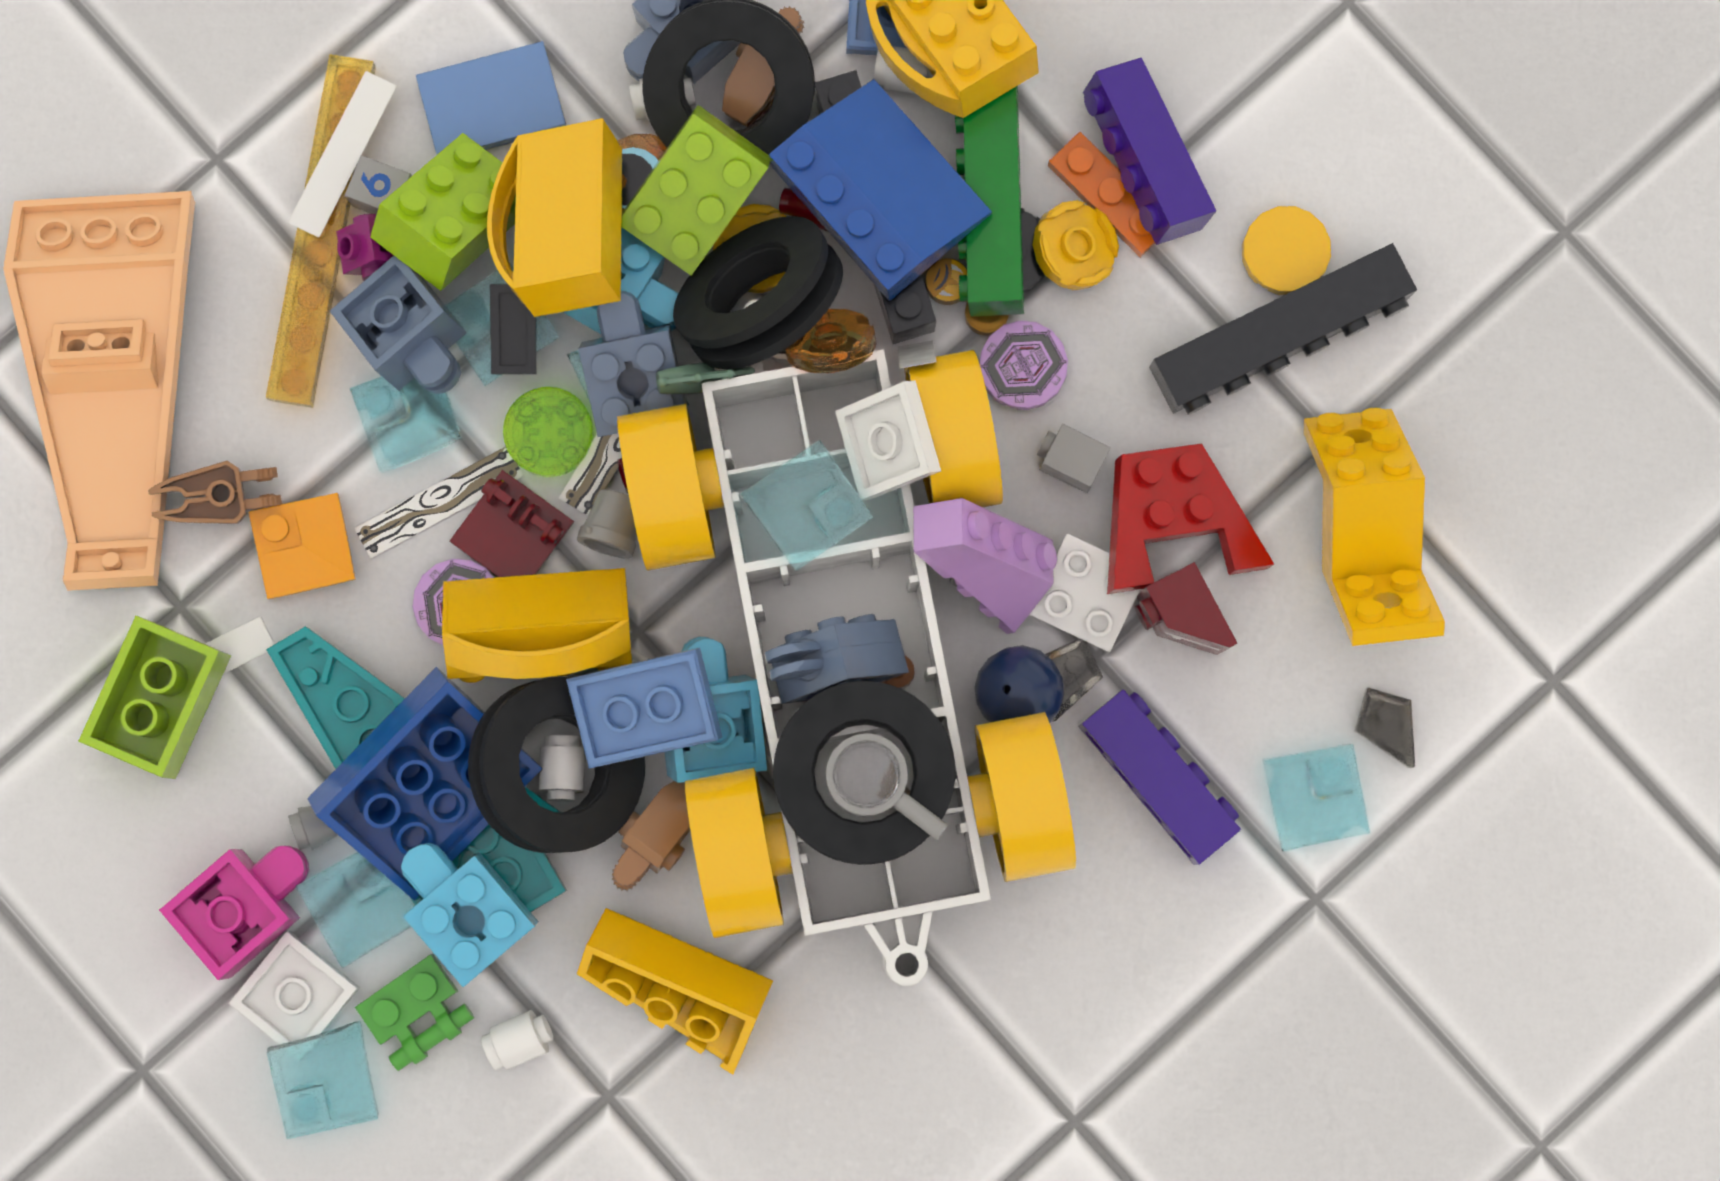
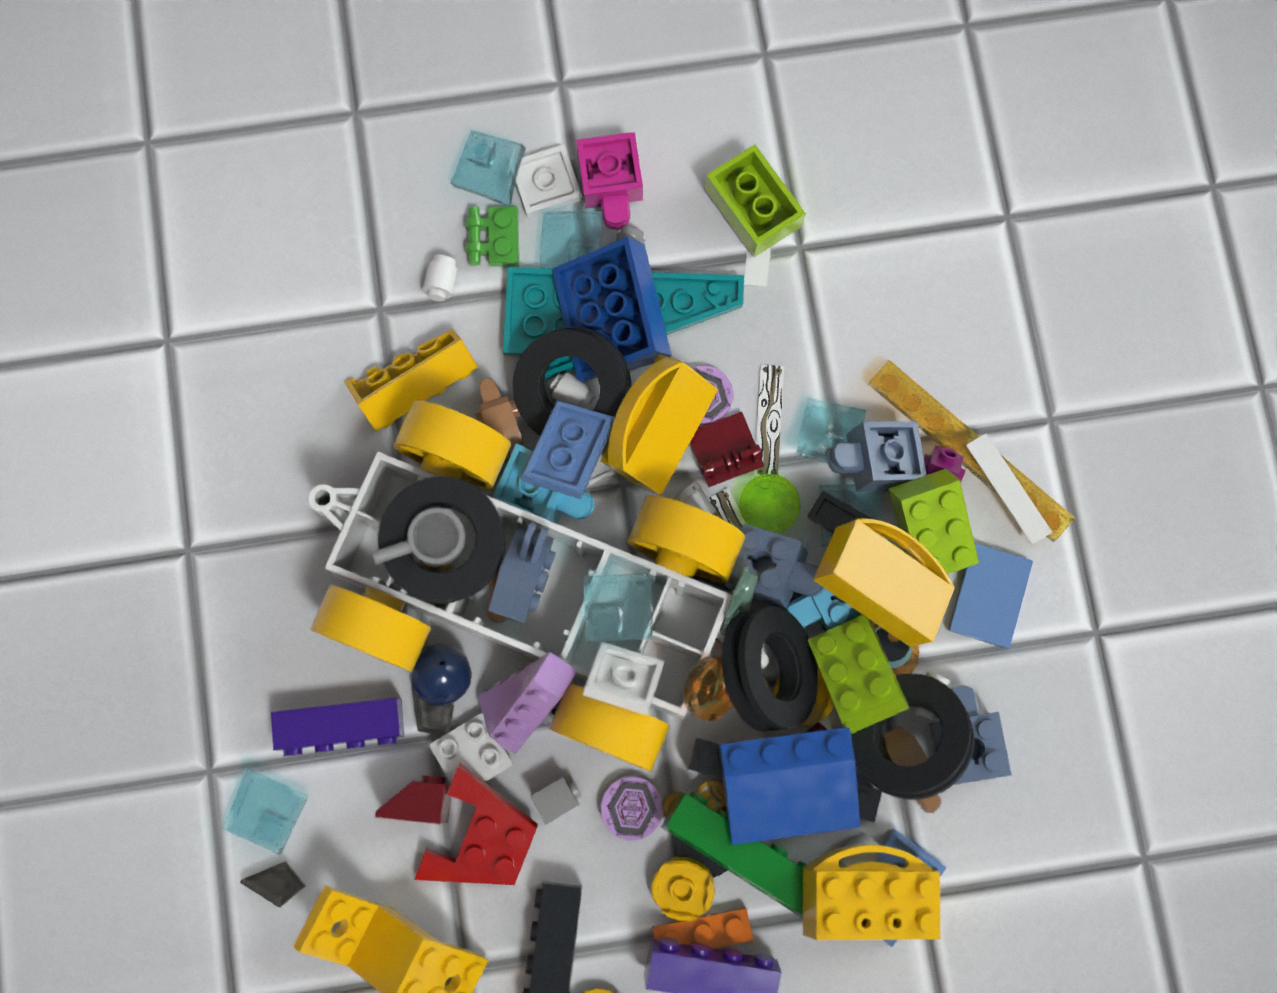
camera: 125 degrees right, 5 degrees down
light nougat wing [3,191,195,591] -> none
medium nougat hinge [148,461,282,524] -> none
light orange plate [248,493,356,600] -> none
light grey brick [344,155,412,214] -> none
medium azure brick [401,843,539,987] -> none
white sticker [898,340,936,369] -> none

